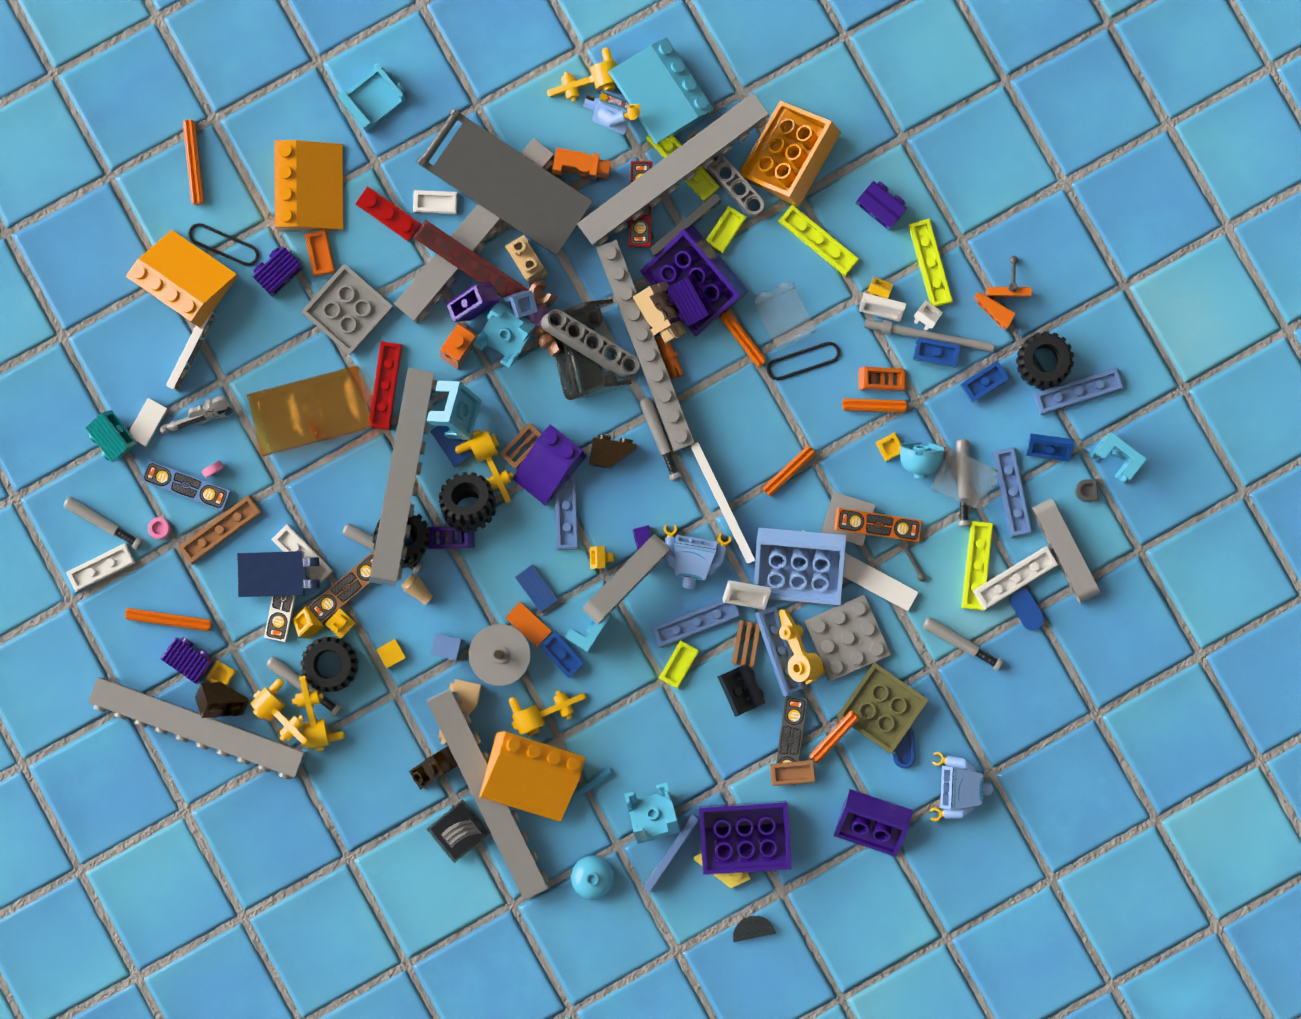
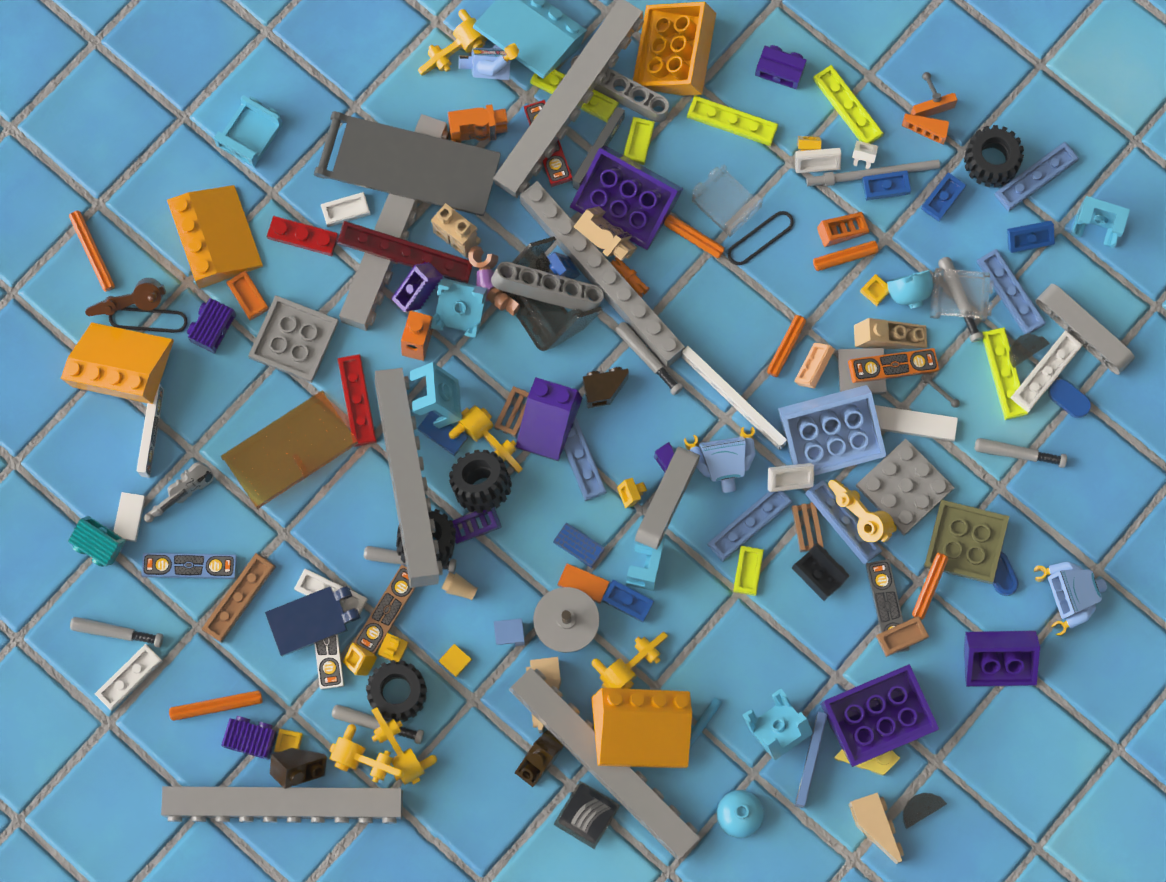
camera: 25 degrees left, 10 degrees down
bright pink tile [148,517,171,539] -> none
bright pink tile [201,460,224,478] -> none
medium blue panel [503,290,538,318] -> none
dark purple brick [666,274,715,327] -> none
dark grey tile [1075,479,1099,502] -> none
none -> reddish brown piece [85,278,166,316]
none -> blue plate [547,252,581,279]
none -> light nougat plate [794,343,835,389]
none -> tan slope [848,792,904,864]
none -> tan slope [854,318,927,349]
none -> clear smoke tile [1009,333,1050,368]

